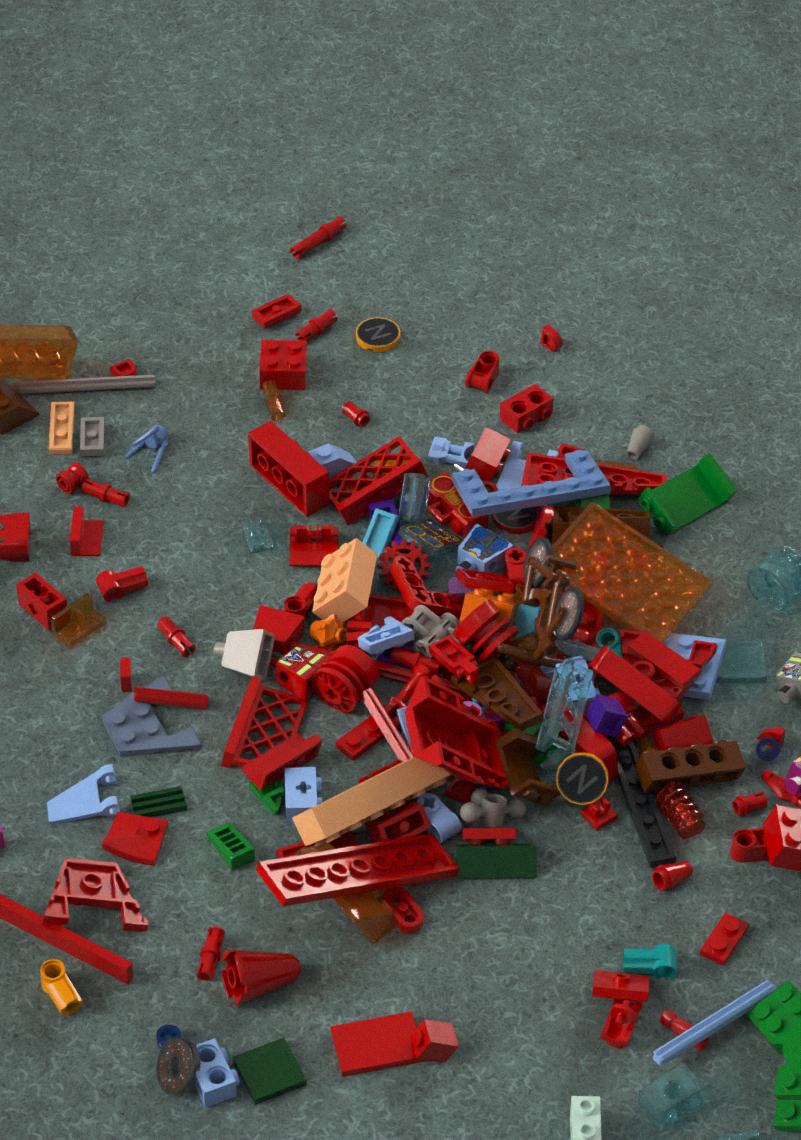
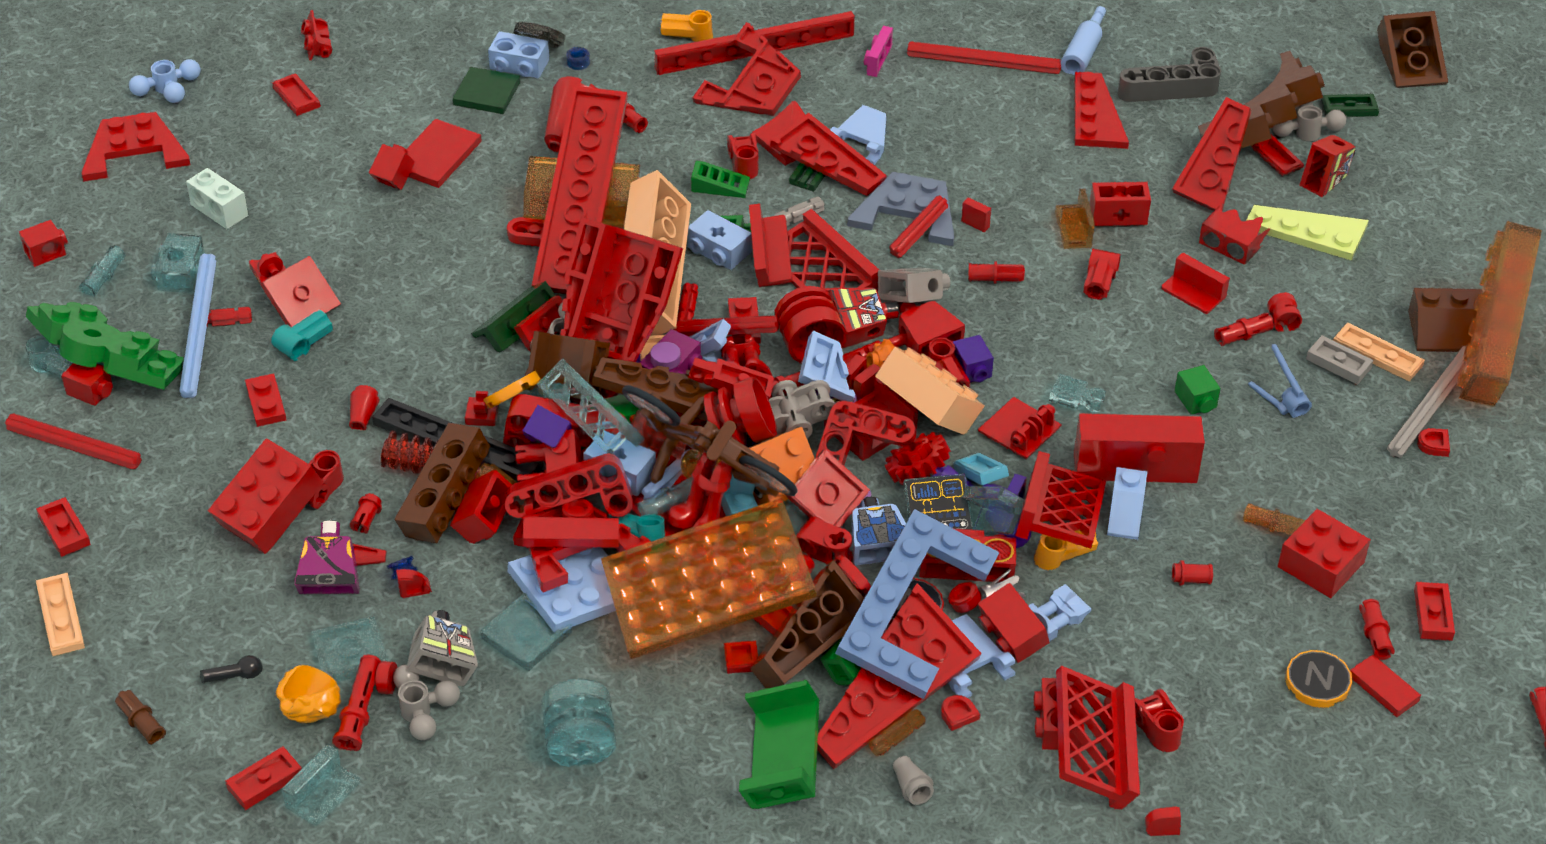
camera: 130 degrees right, 0 degrees up
none -> red piece [727,133,759,179]
none -> red wing [770,112,887,196]
none -> light grey axle [774,196,825,226]
none -> dark purple brick [953,335,994,383]
none -> red fence [1056,665,1140,810]
none -> green brick [1175,365,1221,415]
none -> red tile [1350,655,1421,717]

